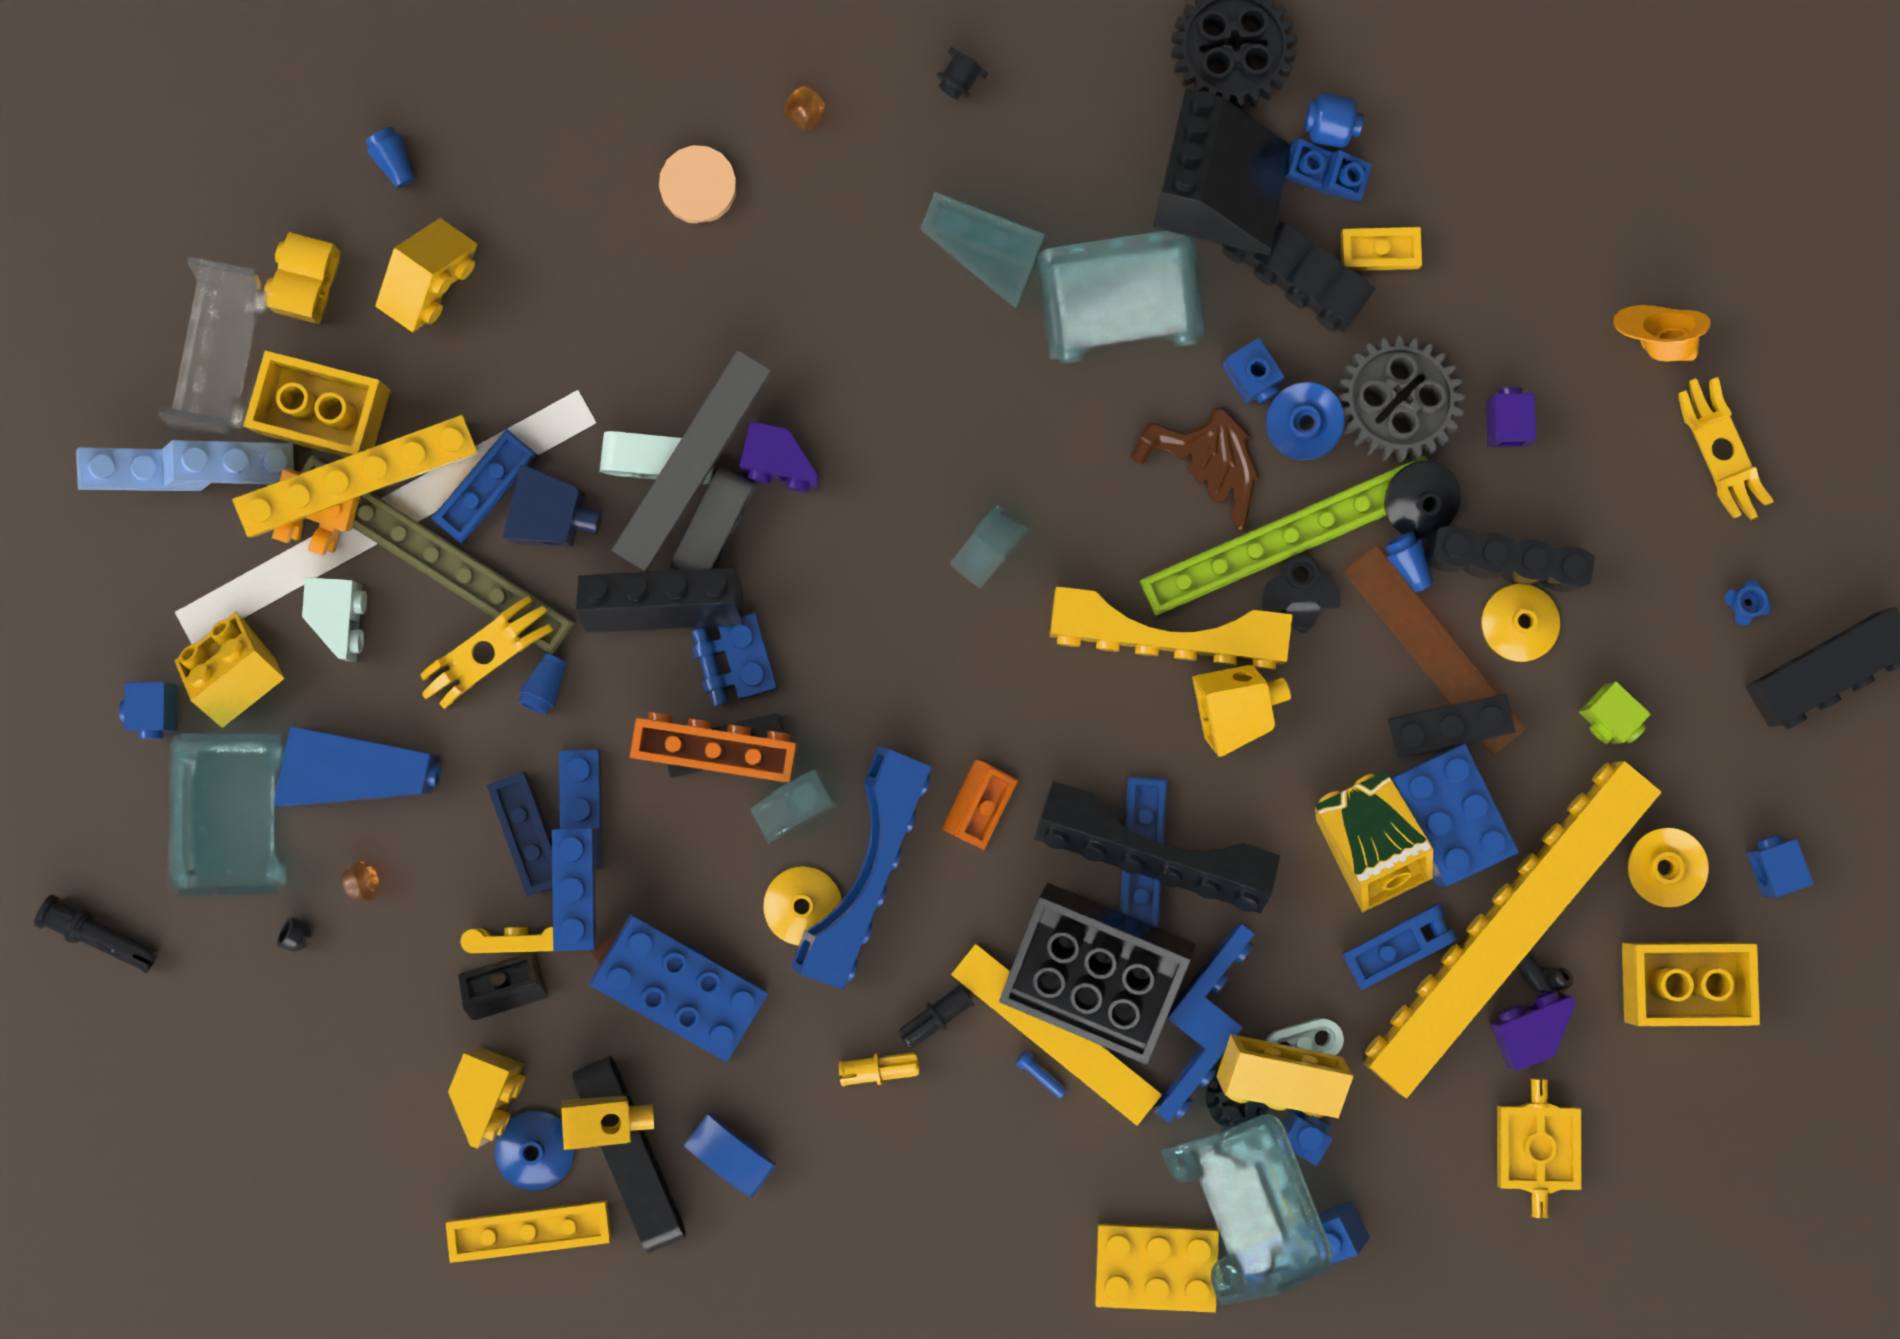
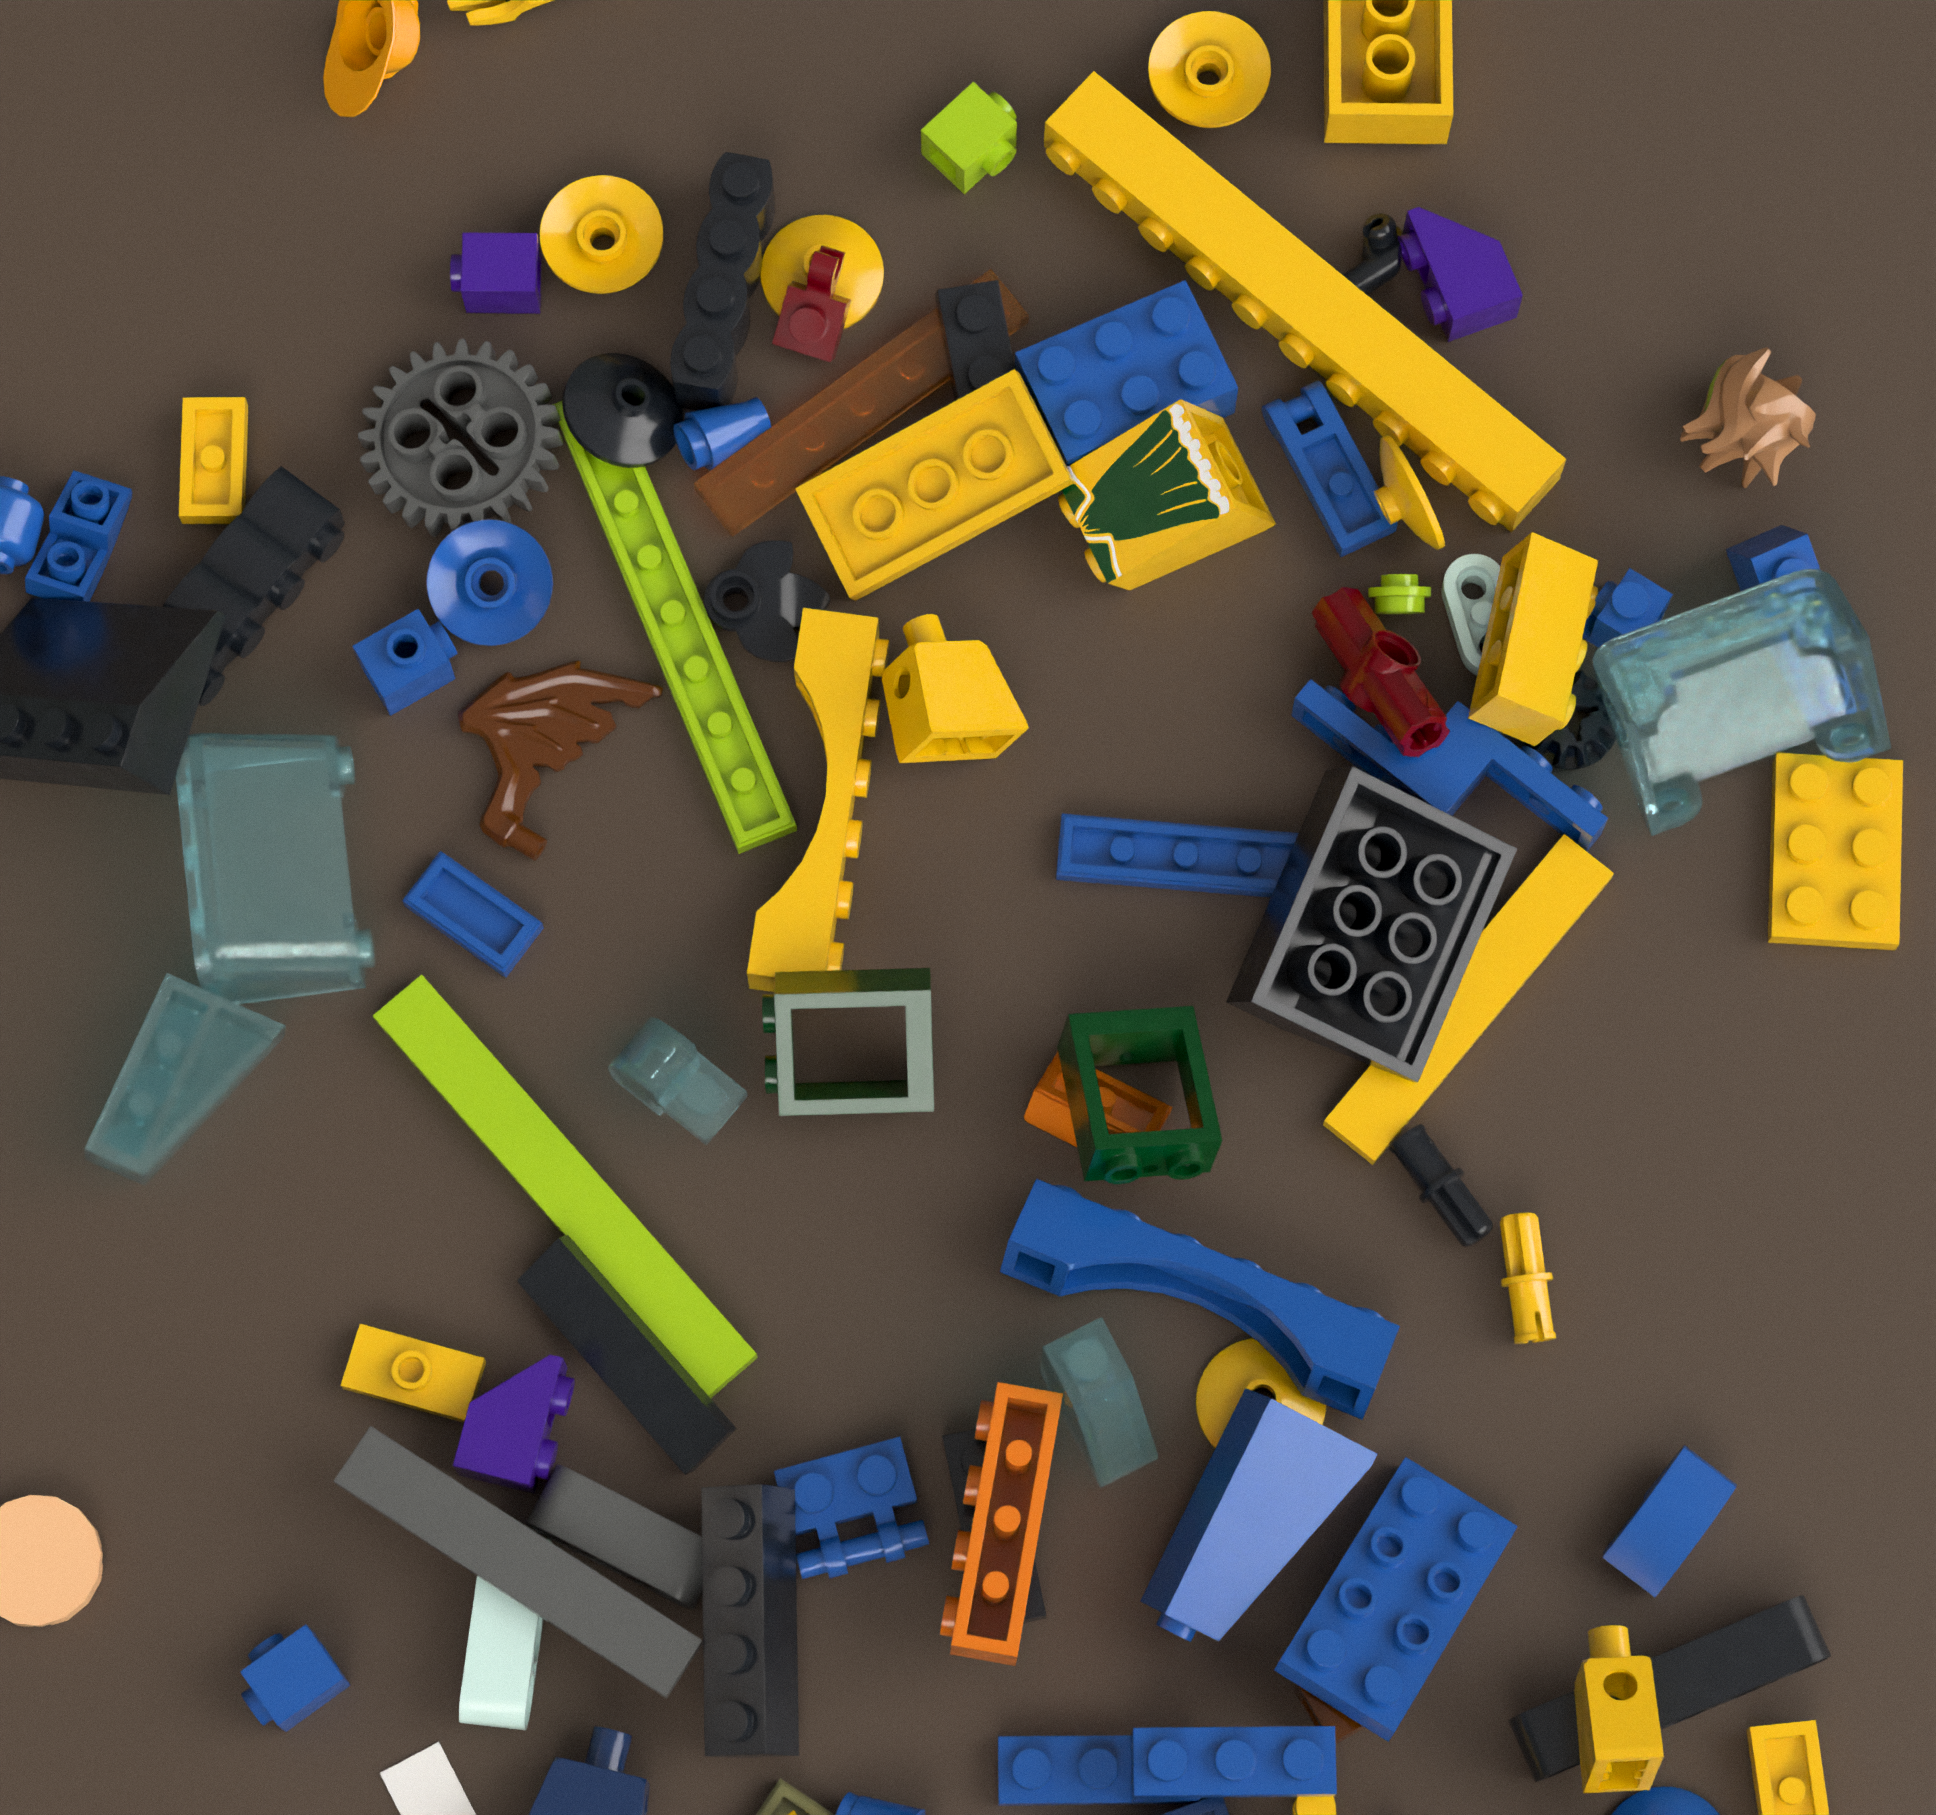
camera: 90 degrees left, 10 degrees down
blue piece [1016,1050,1067,1099] -> none
black arch [1034,781,1281,914] -> none
yellow plate [1497,1078,1581,1218] -> none
none -> blue brick [240,1624,351,1732]
none -> yellow plate [340,1324,486,1423]
none -> lime tile [373,974,758,1398]
none -> blue tile [402,851,544,978]
none -> black tile [517,1235,737,1475]
none -> yellow dish [539,175,664,294]
none -> window [762,968,934,1116]
none -> dark red plate [772,245,851,363]
none -> yellow plate [795,369,1075,601]
none -> dark green window [1057,1006,1223,1184]
none -> slope [1140,1388,1377,1642]
none -> dark red piece [1311,587,1450,757]
none -> lime plate [1368,574,1431,614]
none -> yellow dish [1373,435,1445,550]
none -> medium nougat hair [1680,347,1816,488]

